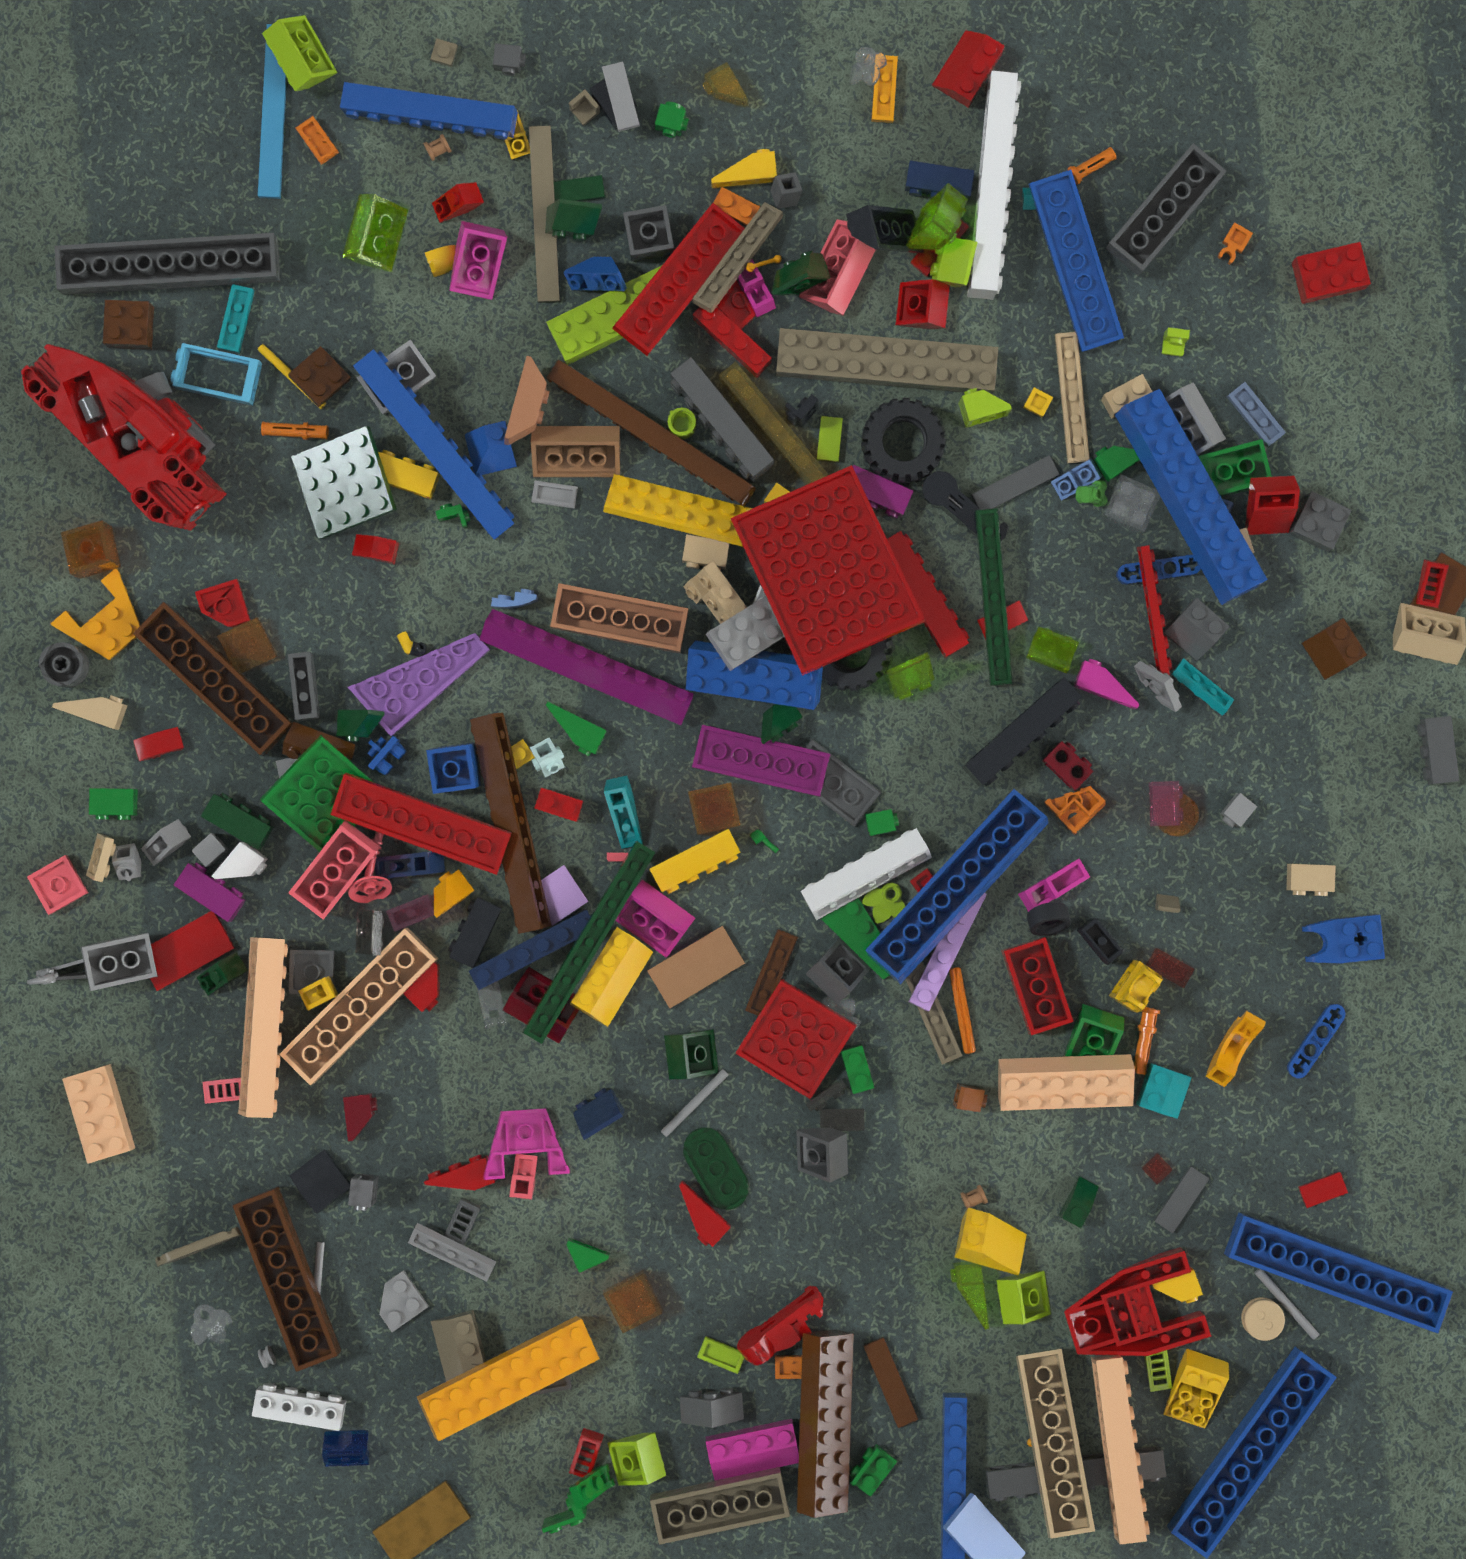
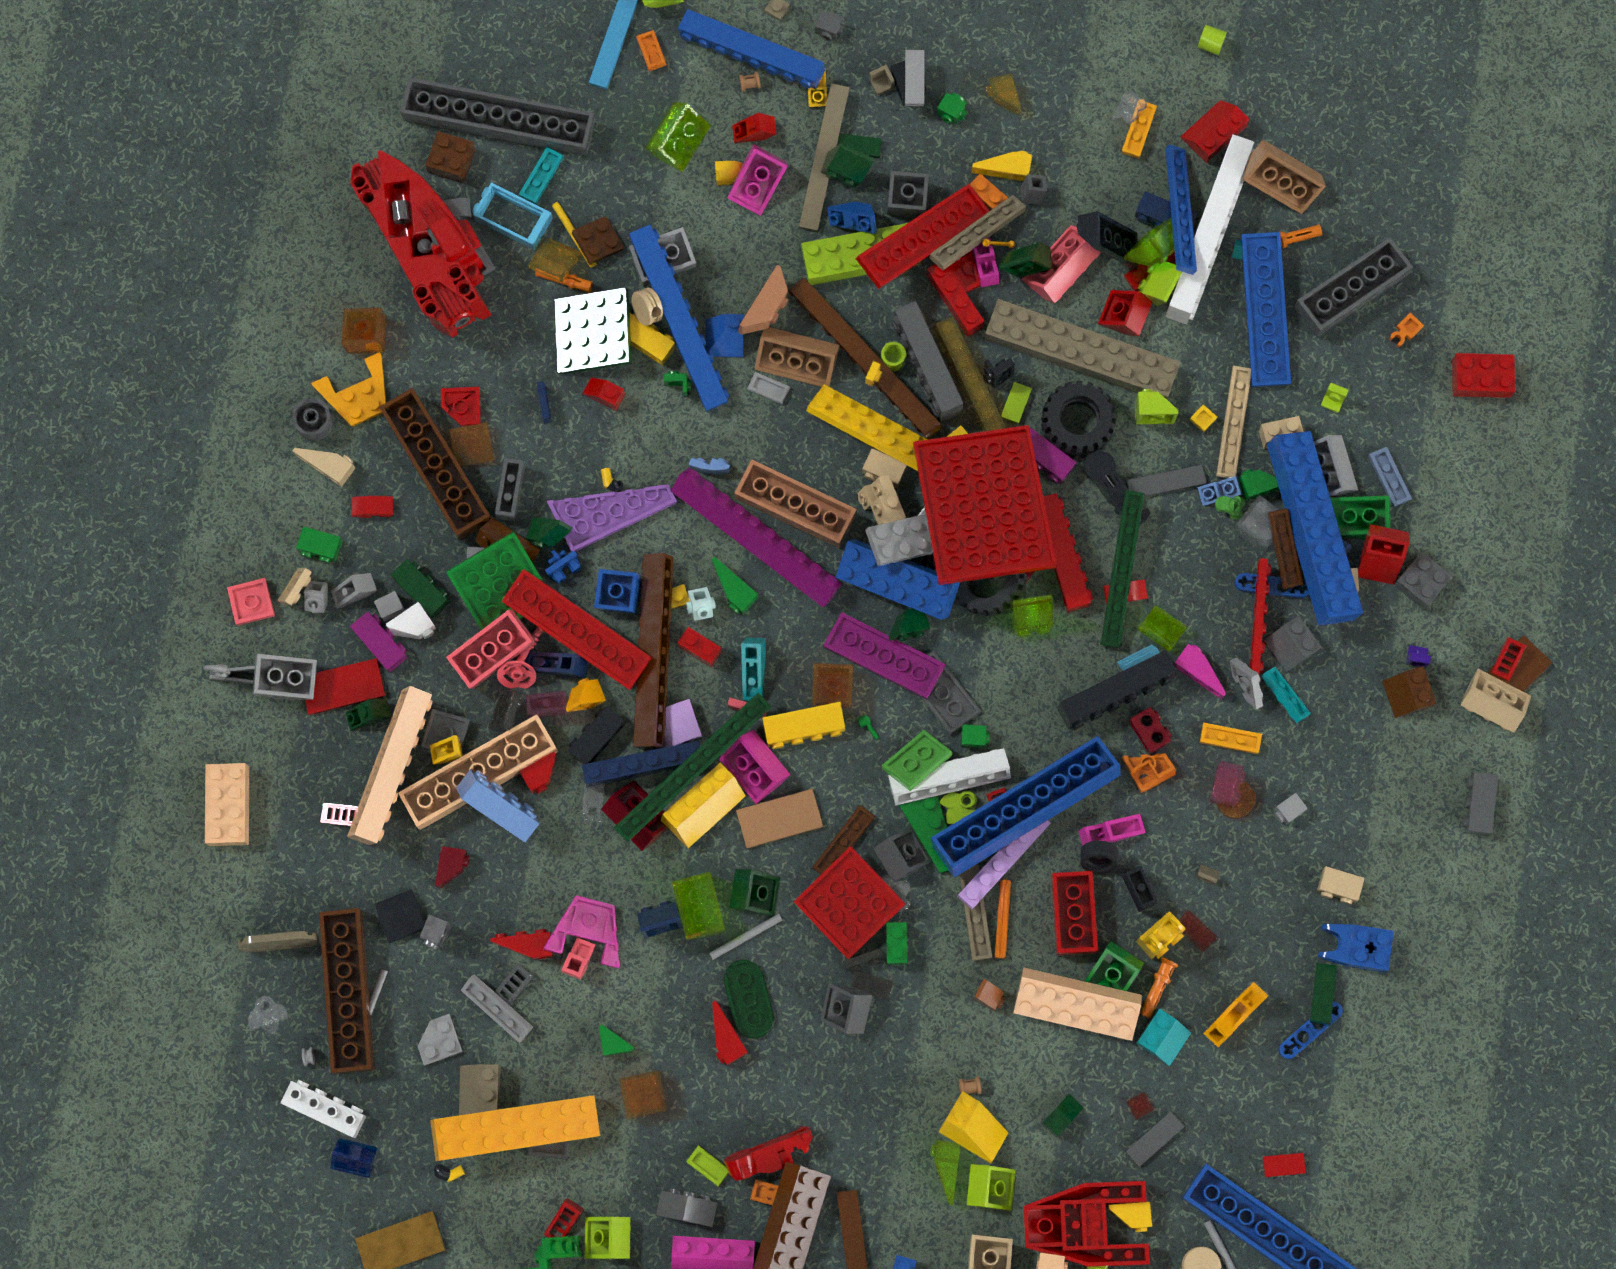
camera: 20 degrees right, 10 degrees down
none -> arm [434,1164,465,1182]
none -> medium blue brick [456,769,540,842]
none -> clear yellow slope [528,238,581,282]
none -> dark blue tile [536,381,552,424]
none -> tan head [631,287,663,326]
none -> clear neon green slope [672,872,726,940]
none -> yellow plate [865,361,882,386]
none -> bright green tile [882,730,952,791]
none -> medium azure tile [1117,644,1159,671]
none -> blue plate [1165,144,1197,275]
none -> light orange plate [1199,723,1262,754]
none -> medium nougat slope [1243,140,1326,214]
none -> reddish brown tile [1267,508,1303,589]
none -> dark green tile [1310,963,1337,1025]
none -> dark purple bracket [1406,645,1431,668]

